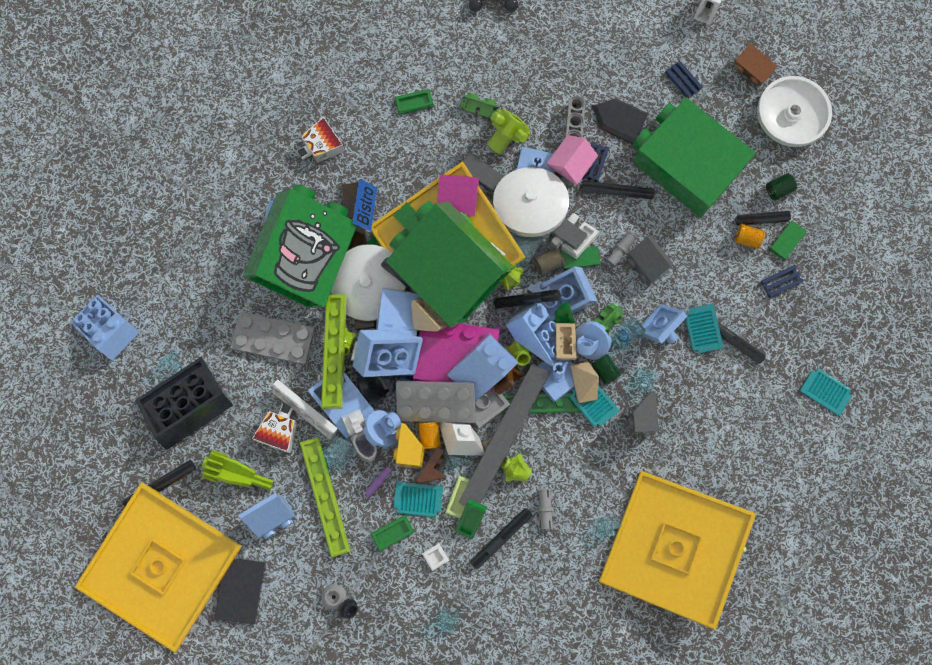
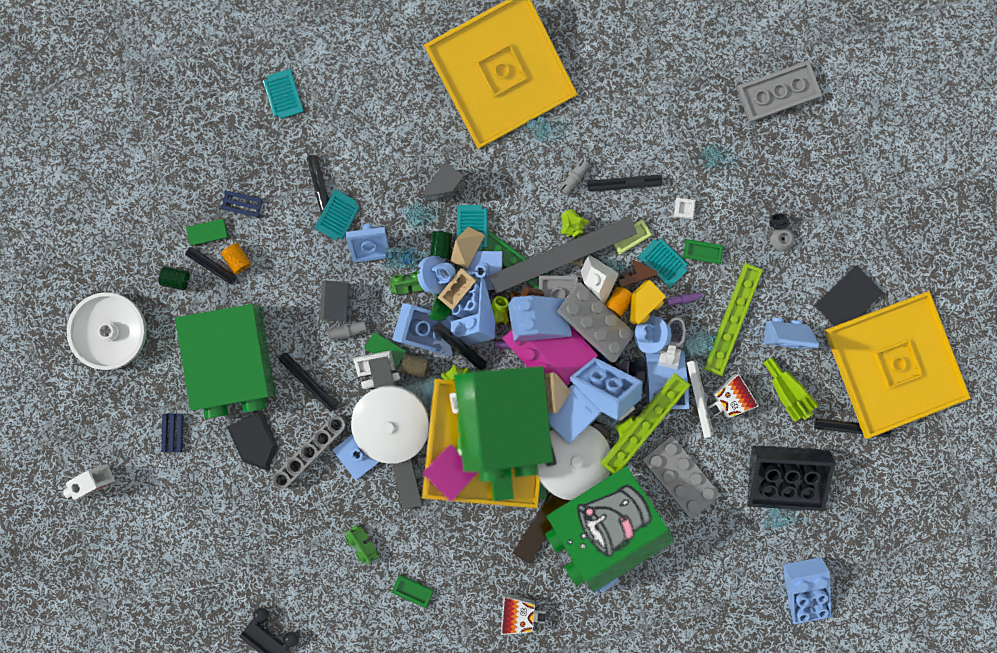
camera: 135 degrees left, 10 degrees up
blue sticker [353,179,377,232] -> none
green tile [455,499,487,539] -> none
lime piece [487,108,530,155] -> none
bright pink slope [546,135,598,185] -> none
dark blue tile [583,142,609,182] -> none
dark orange brick [734,43,778,86] -> none

